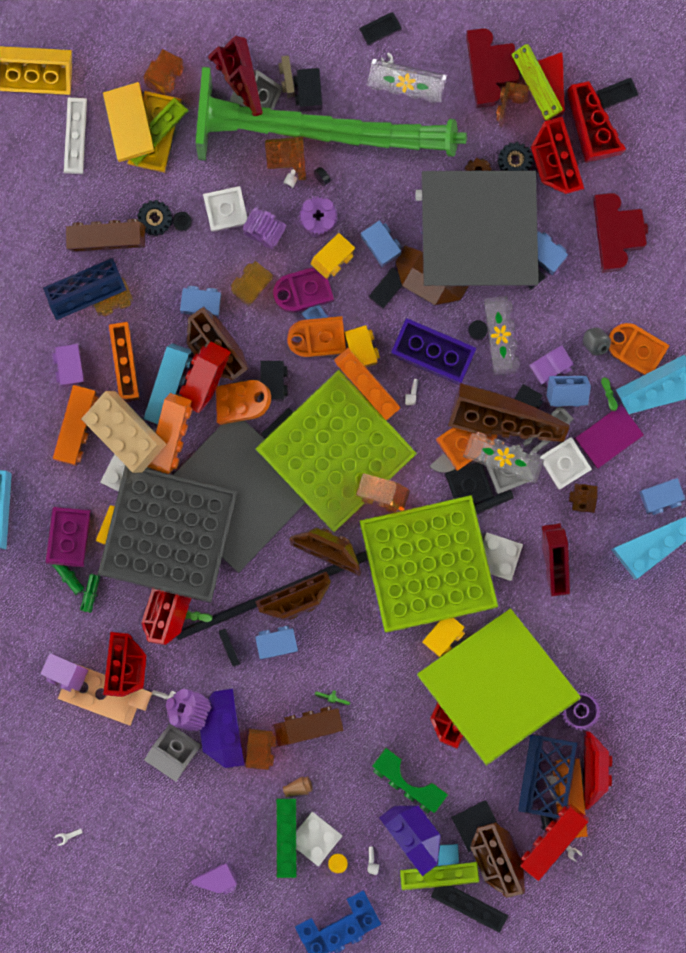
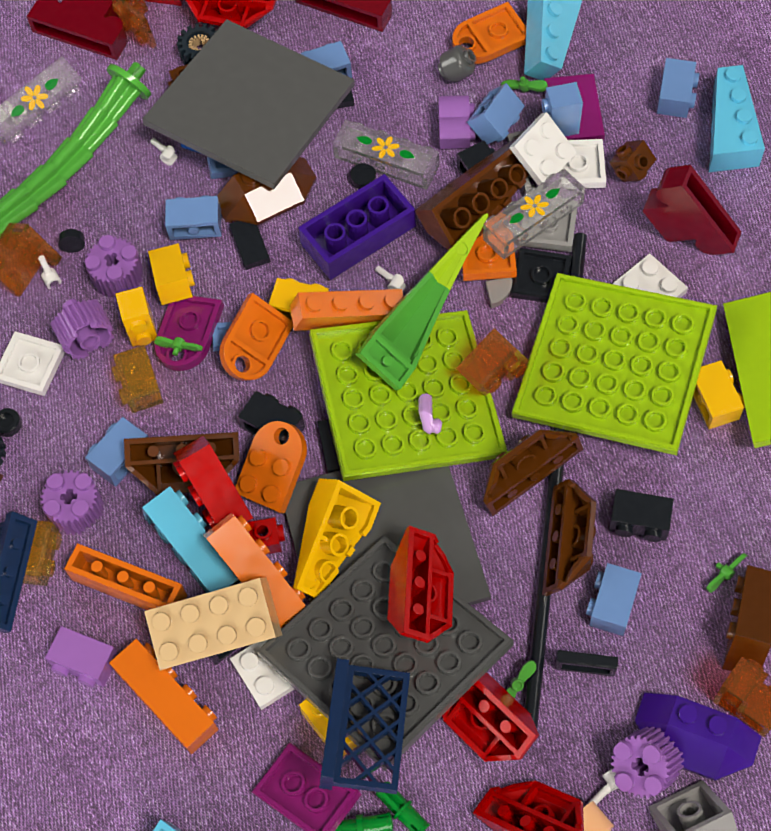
camera: 50 degrees left, 20 degrees down
none -> medium lavender brick [40,470,104,535]
none -> yellow brick [116,287,157,347]
none -> bright green piece [154,336,203,356]
none -> red brick [247,517,285,554]
none -> yellow wedge [293,478,381,598]
none -> dark blue fence [319,658,410,795]
none -> bright green plate [355,213,488,391]
none -> red wedge [387,525,454,643]
none -> lavender arm [418,394,442,434]
none -> white plate [509,112,577,187]
none -> medium blue brick [541,82,583,136]
none -> black brick [609,489,674,542]

